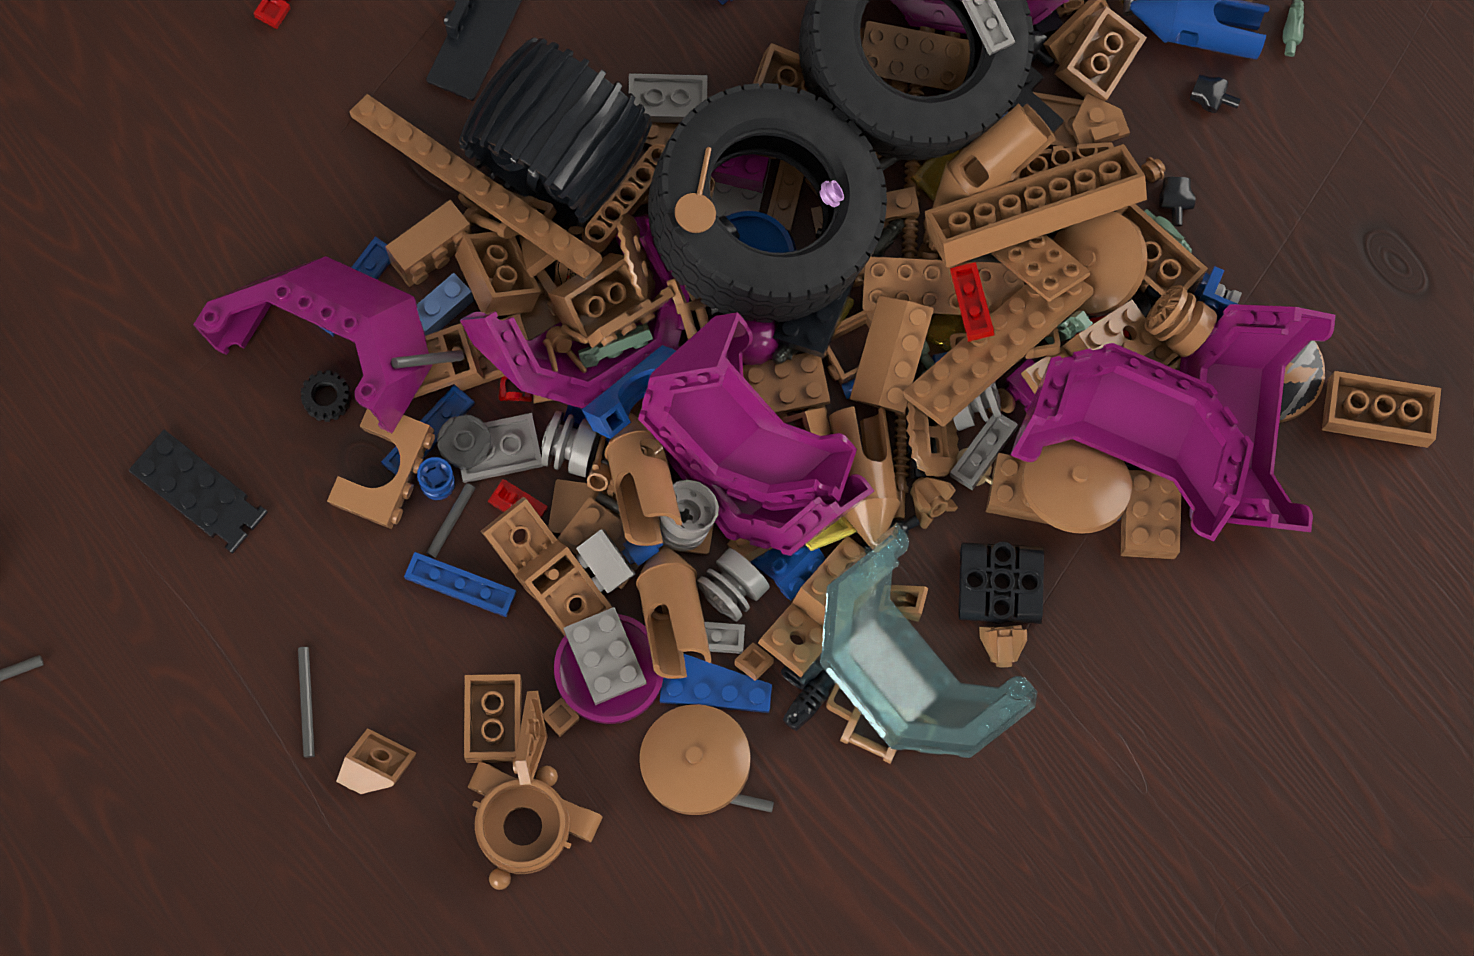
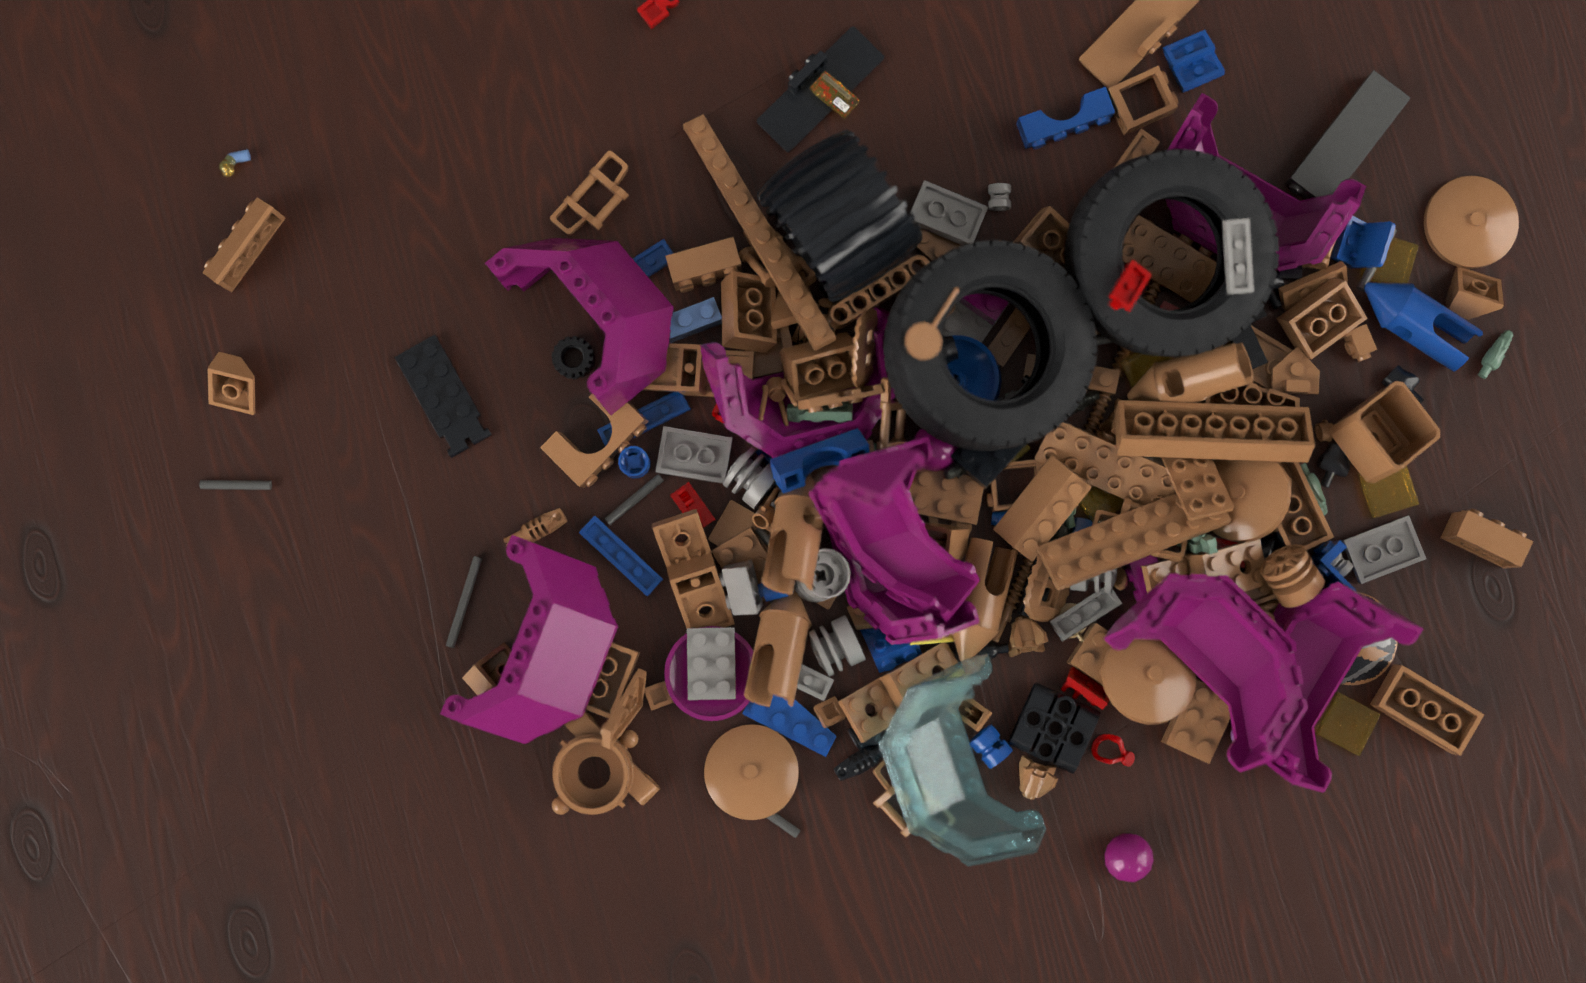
camera: 25 degrees right, 10 degrees up
dark grey bar [391,350,464,369] -> none
dark grey tile [437,415,491,468] -> none
lavender plate [820,180,844,208] -> none
red plate [950,262,995,342] -> none
none -> magenta windscreen [440,535,618,744]
none -> medium nougat hinge [503,508,567,546]
none -> medium nougat bar [550,151,629,236]
none -> tile [810,71,860,119]
none -> blue wheel [968,724,1013,769]
none -> light grey wheel [988,183,1011,211]
none -> red plate [1061,666,1109,710]
none -> red piece [1091,734,1135,767]
none -> magenta piece [1104,833,1154,882]
none -> red plate [1108,260,1152,312]
none -> clear yellow tile [1316,692,1381,756]
none -> medium nougat plate [1330,381,1440,483]
none -> medium nougat brick [1340,324,1377,362]
none -> light grey plate [1342,515,1426,584]
none -> clear yellow tile [1358,465,1419,518]
none -> medium nougat brick [1441,509,1533,569]

